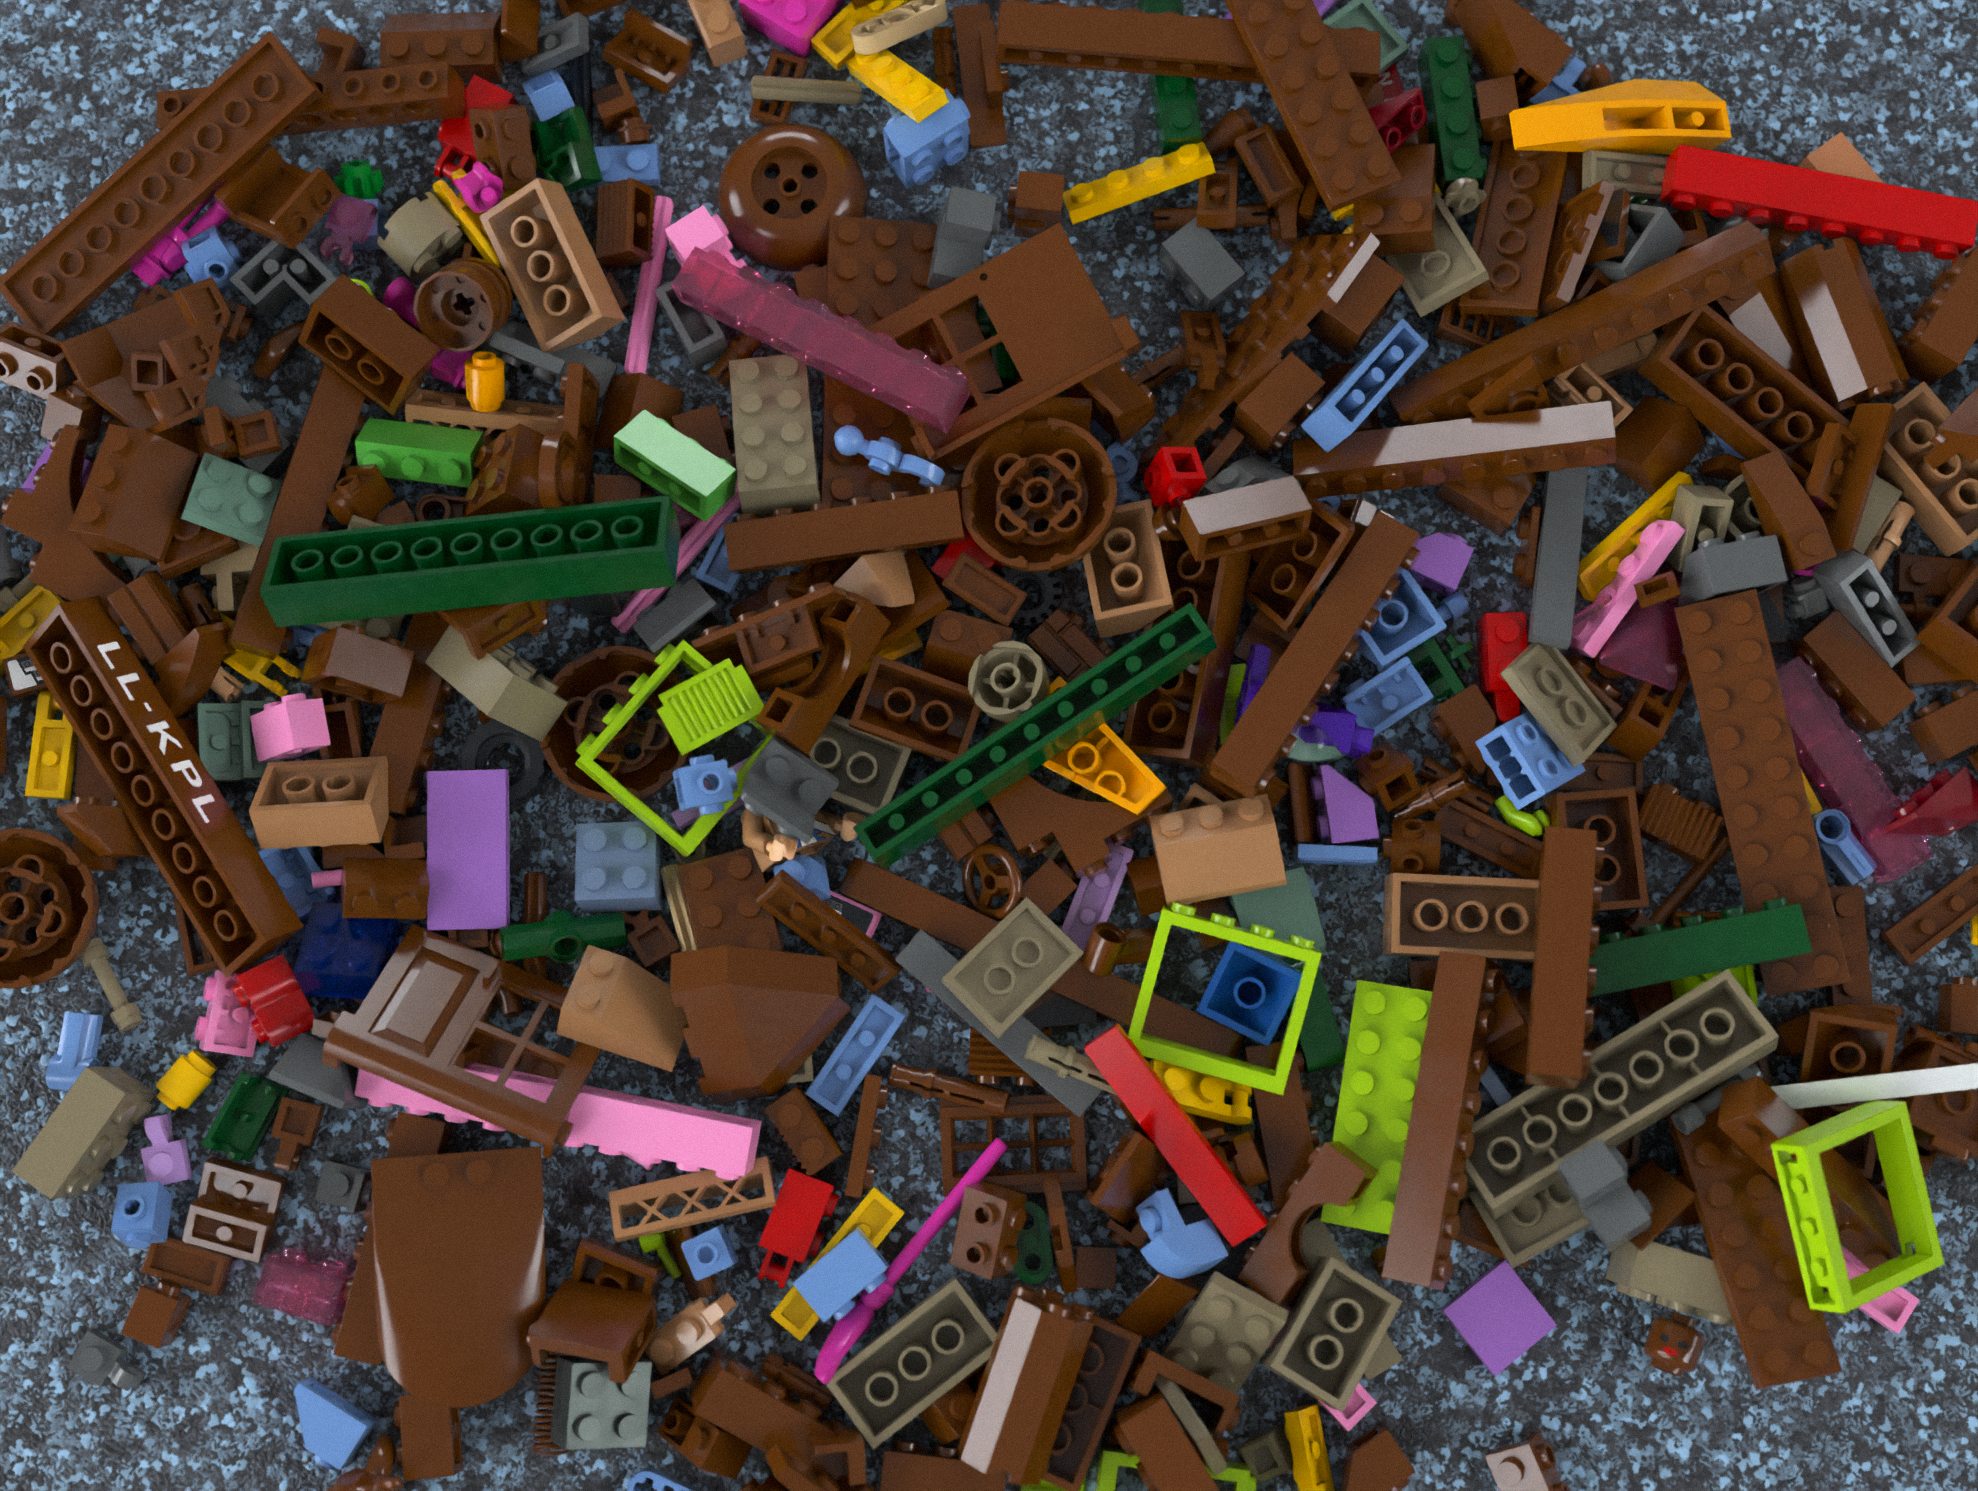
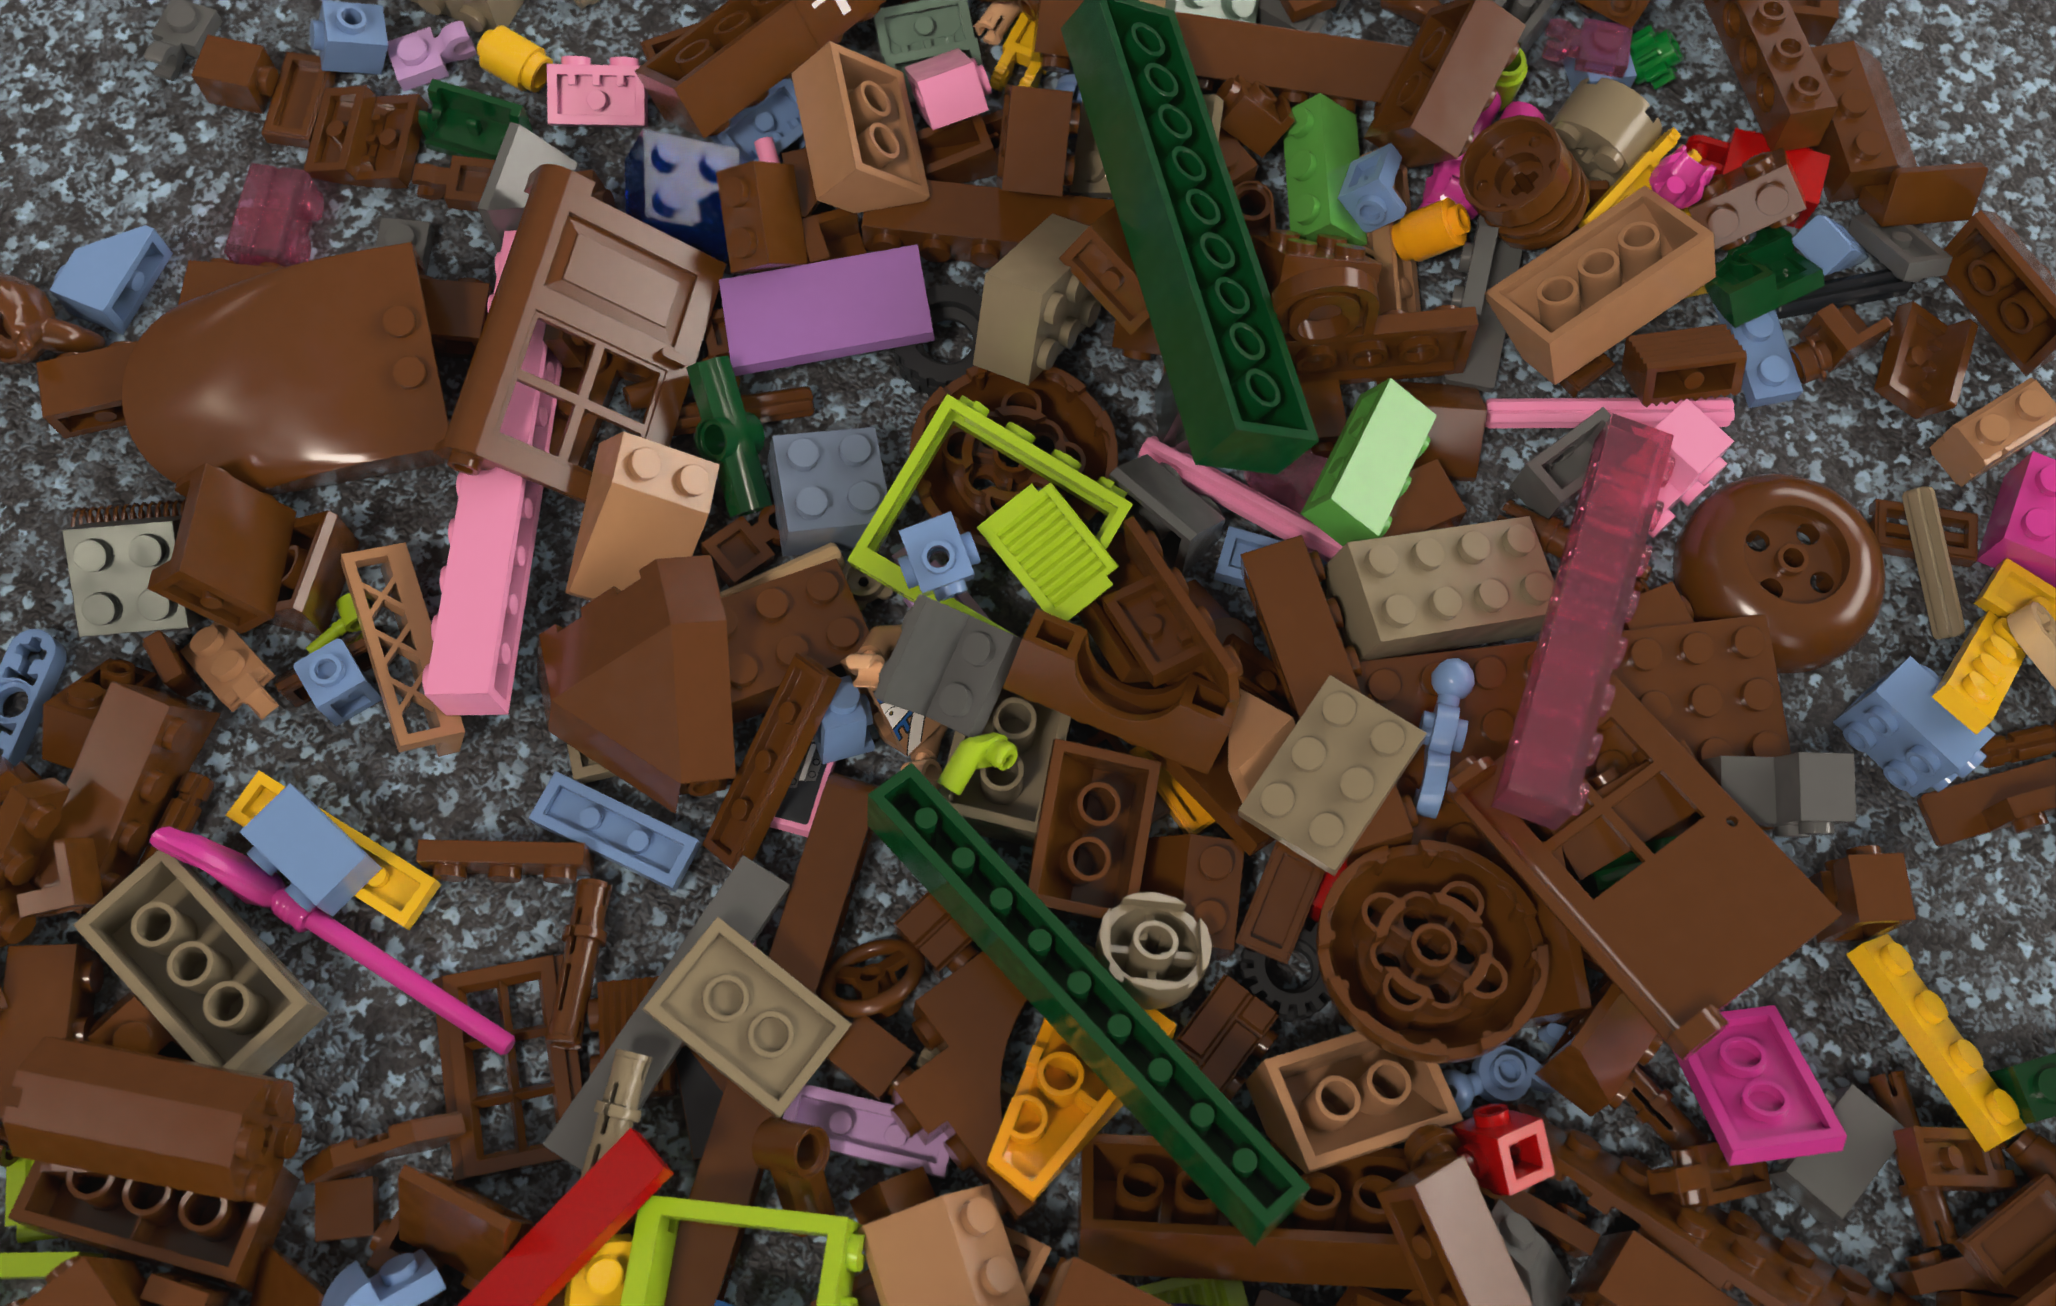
camera: 80 degrees right, 10 degrees down
red brick [231,953,316,1048] -> none
red brick [757,1166,840,1289] -> none
reddish brown brick [765,1087,844,1176] -> none
reddish brown brick [949,1180,1027,1280] -> none
dark green plate [1014,1200,1053,1283] -> none
none -> lime arm [937,732,1018,796]
none -> dark tan plate [1238,675,1427,877]
none -> medium blue bracket [1338,143,1407,233]
none -> dark pink plate [1673,1005,1847,1166]

